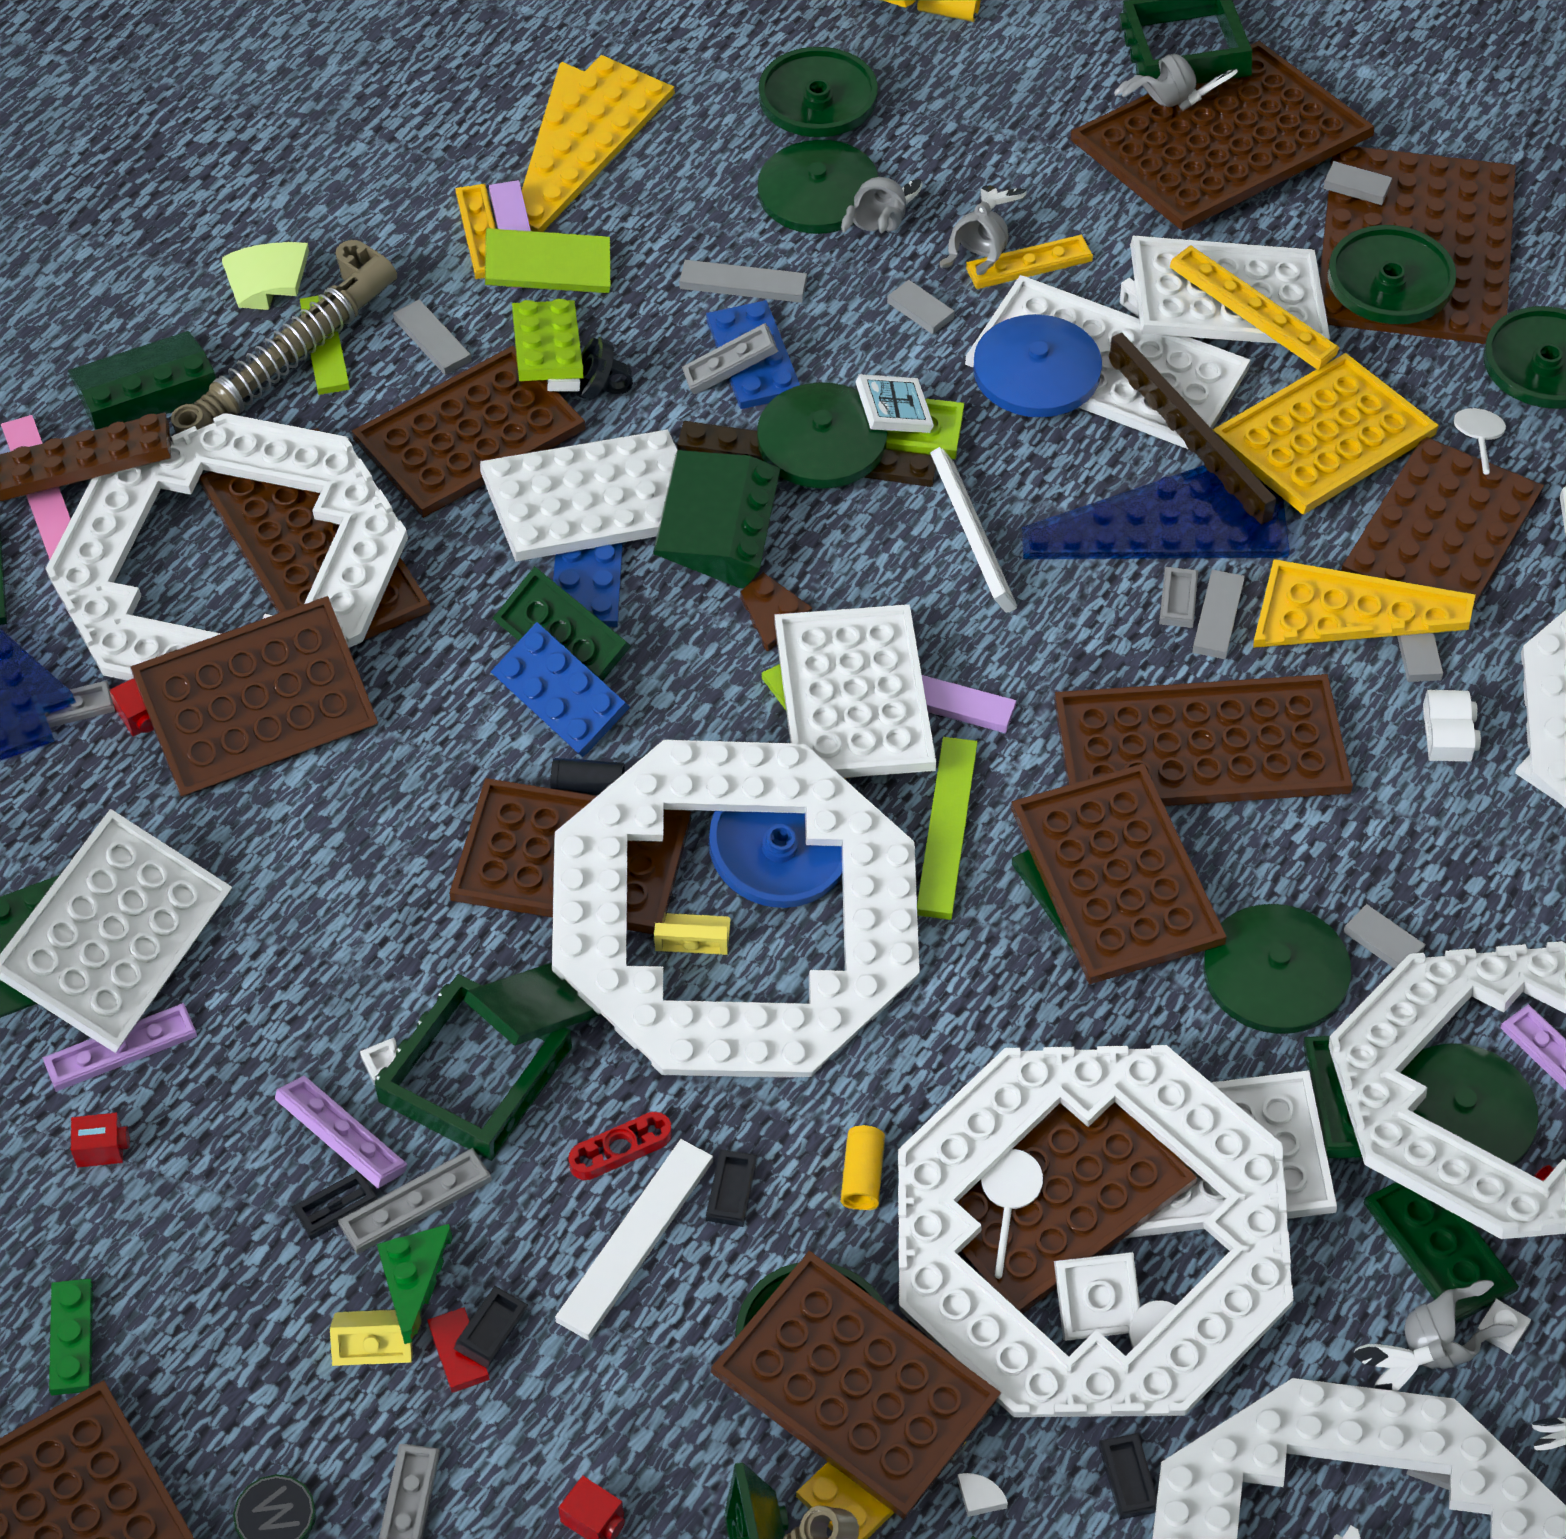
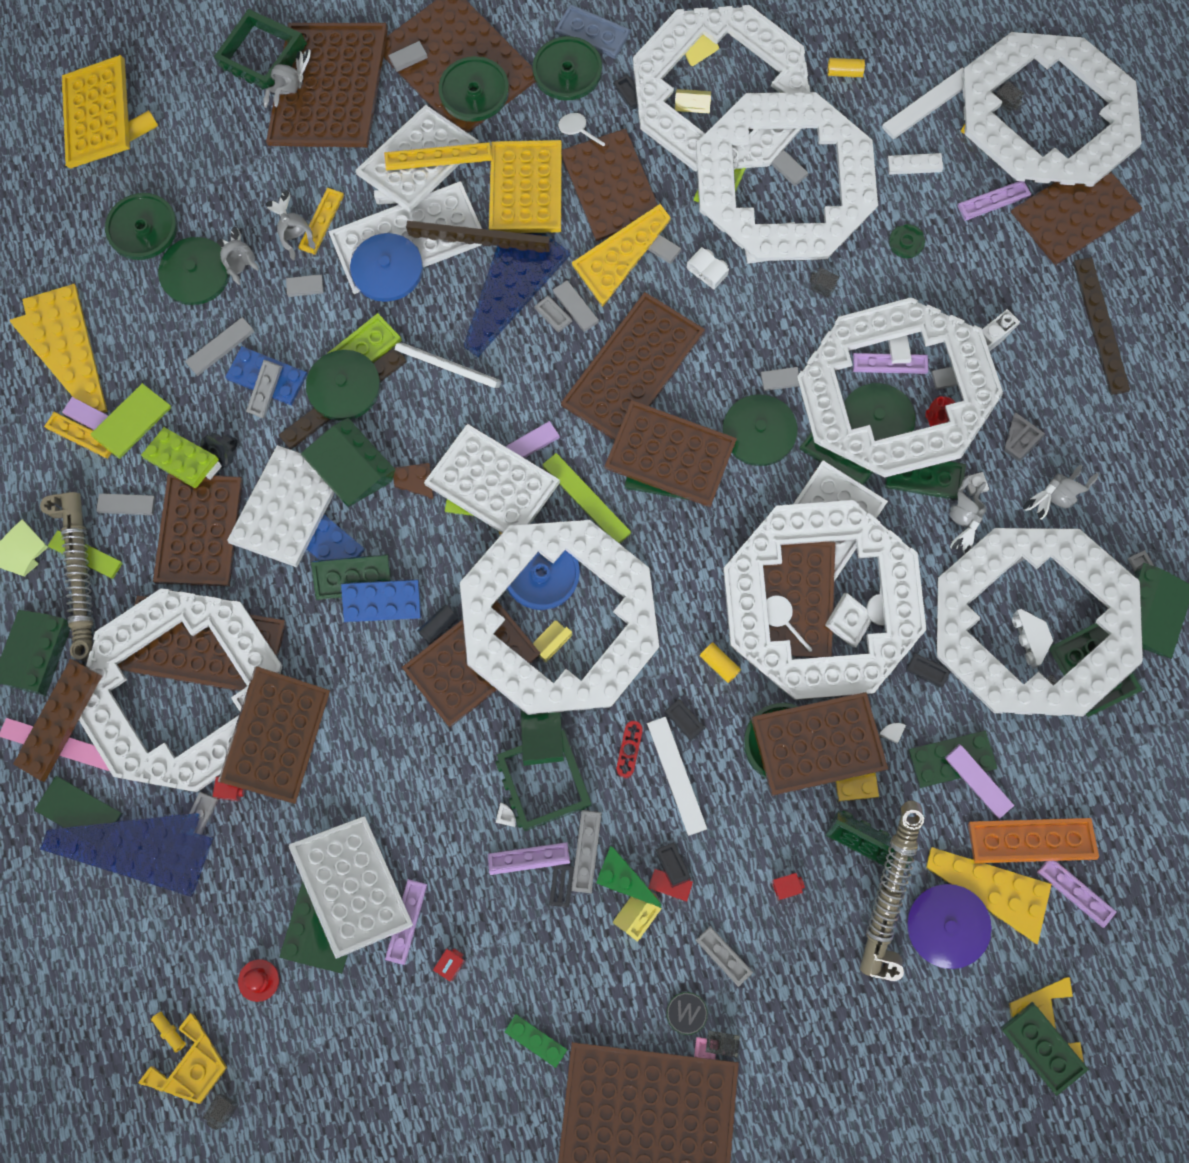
camera: 45 degrees left, 20 degrees up
tile [856,374,934,433] -> none

